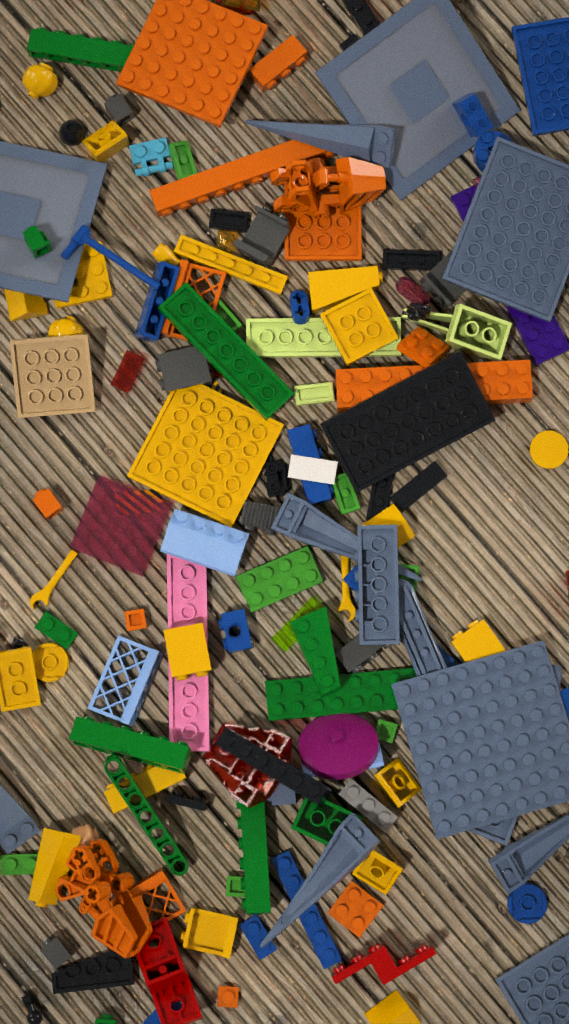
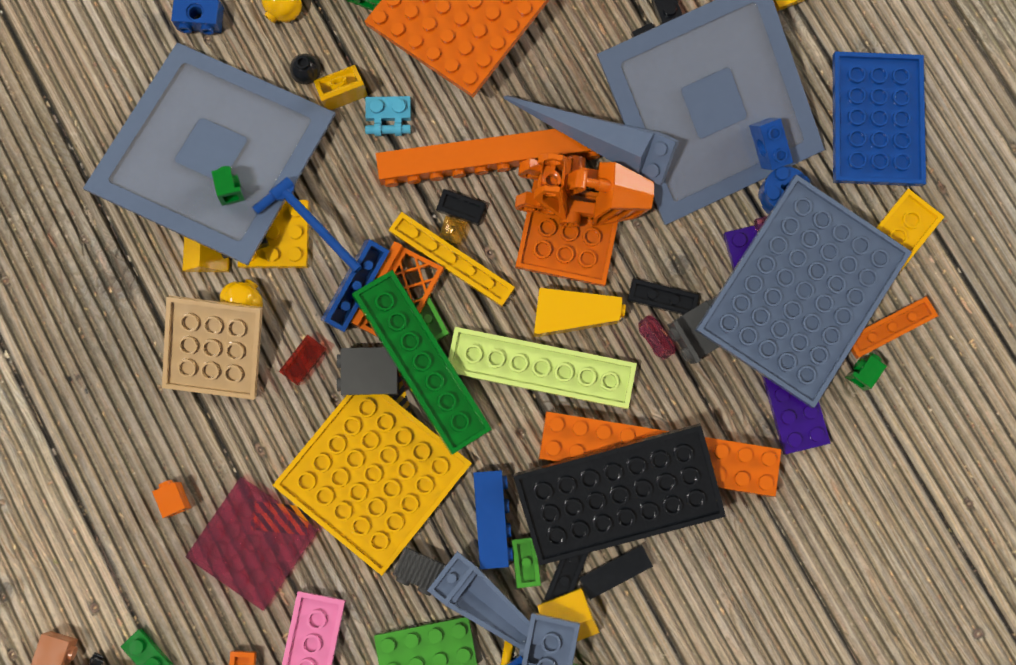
camera: 10 degrees right, 0 degrees up
yellow piece [30,549,78,609] -> none
dark grey brick [104,93,134,127] -> none
yellow cone [152,243,181,266] -> none
light blue slope [160,509,249,577] -> none
bright green plate [168,141,197,180] -> none
dark grey panel [233,205,292,267] -> none
orange brick [249,35,307,93] -> none
black piece [263,451,290,498] -> none
white sticker [288,454,338,485] -> none
blue beam [290,290,310,325] -> none
yellowish green tile [294,382,335,406] -> none
yellow plate [320,288,399,366] -> none
orange plate [396,326,450,368] -> none
yellowish green slope [401,303,512,361] -> none
yellow tile [529,431,568,469] -> none

